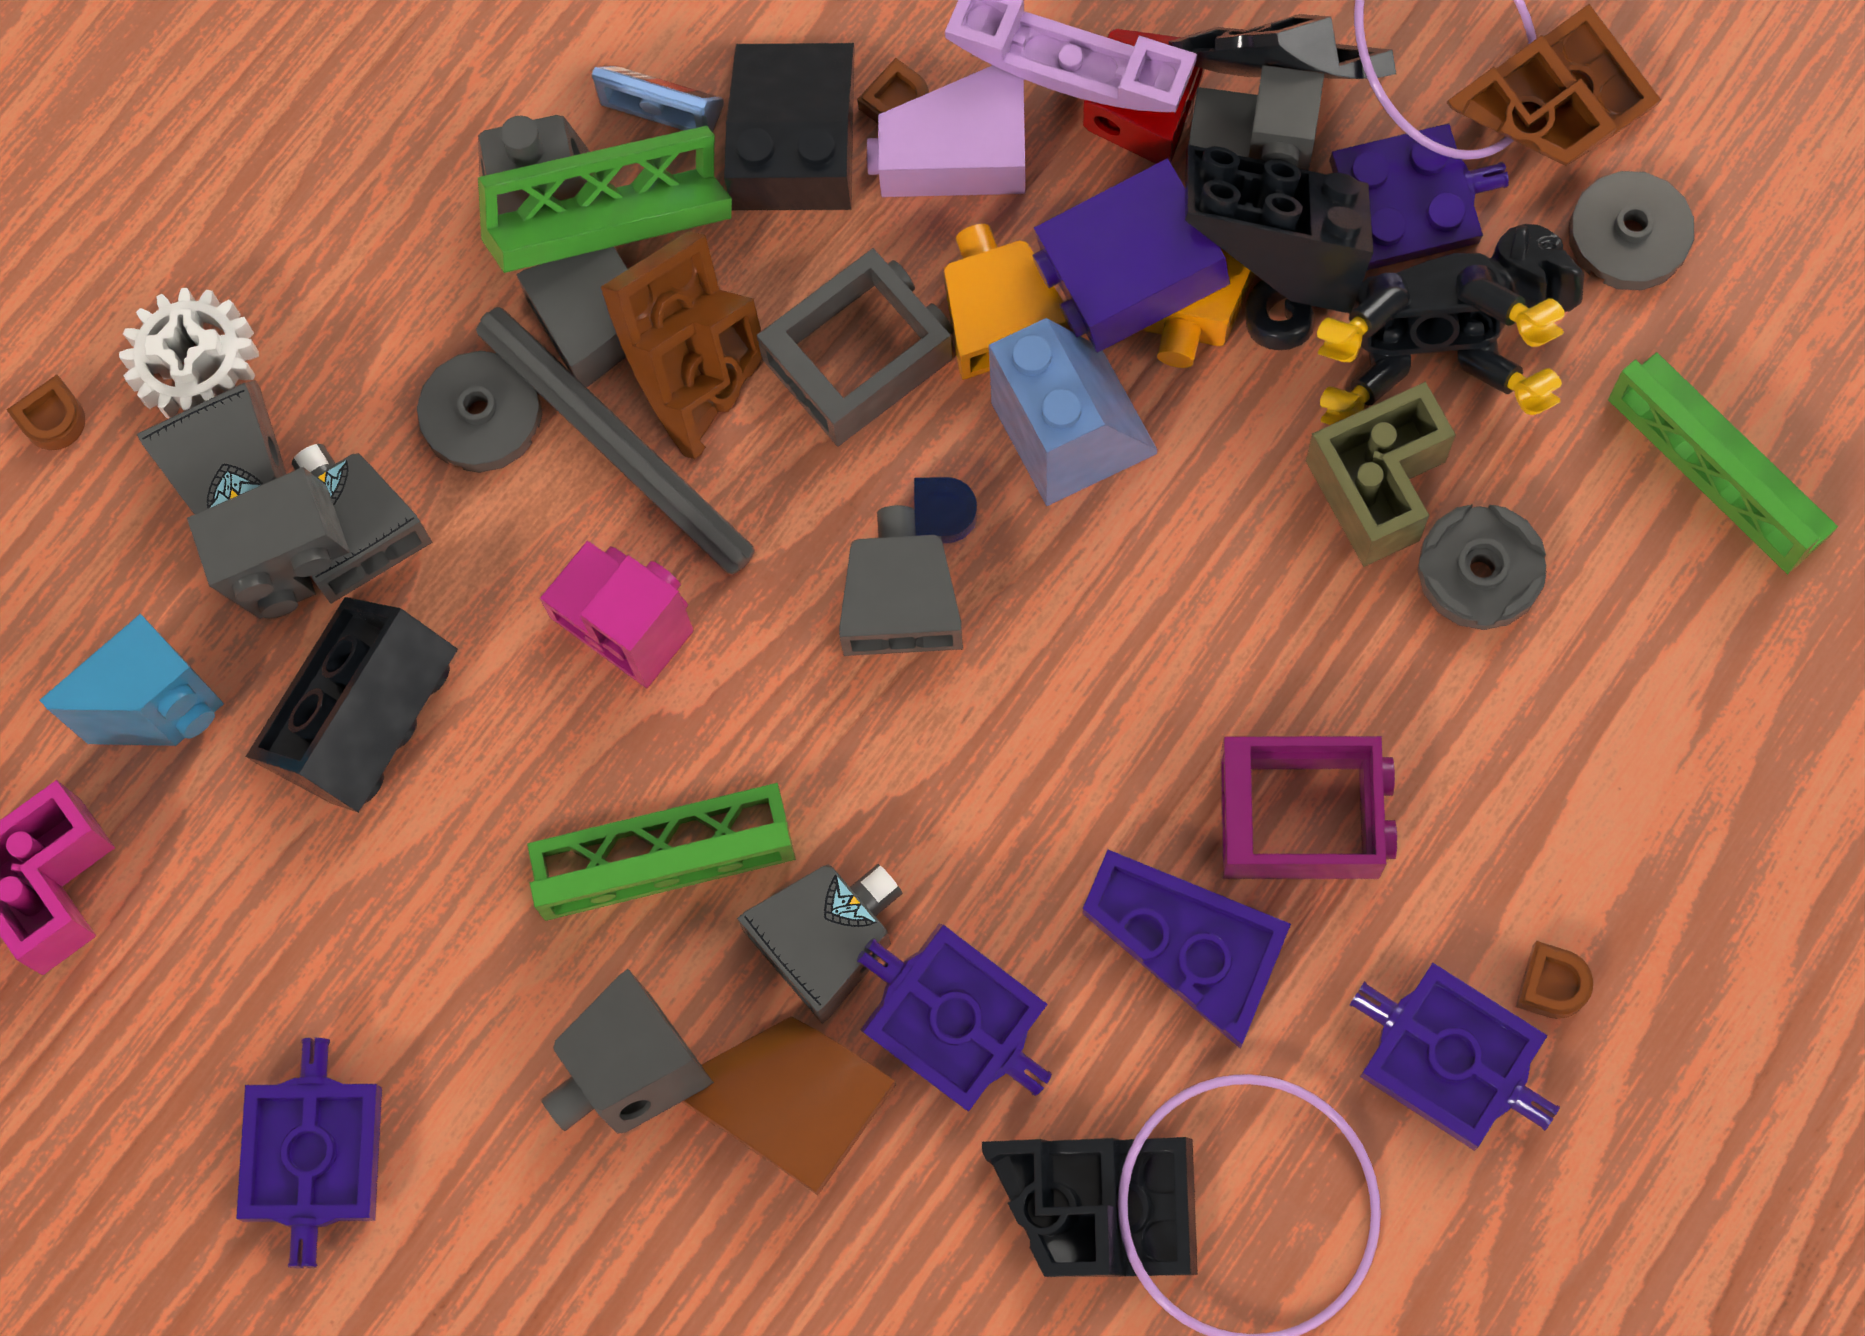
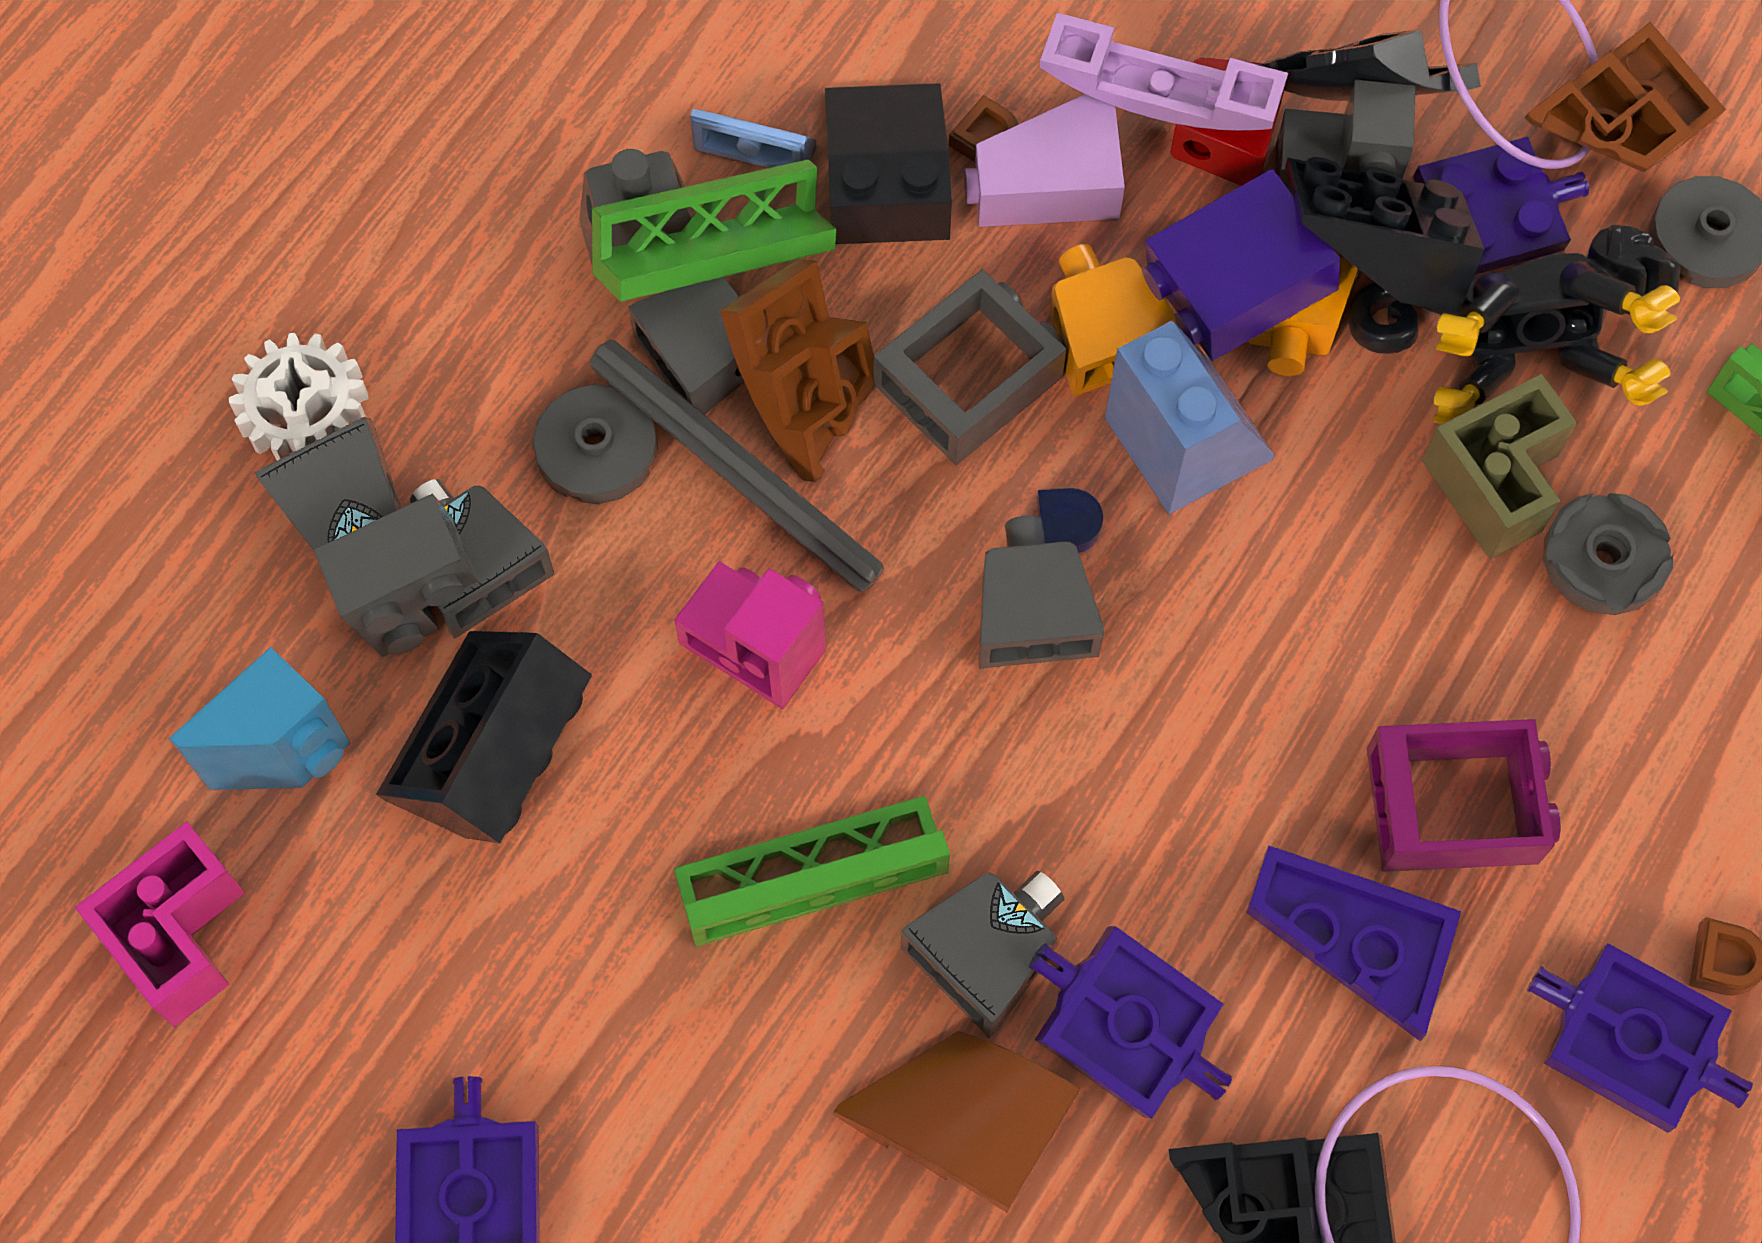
camera: 10 degrees left, 5 degrees down
dark orange tile [7,375,85,450] -> none
dark grey torso [541,969,714,1134] -> none

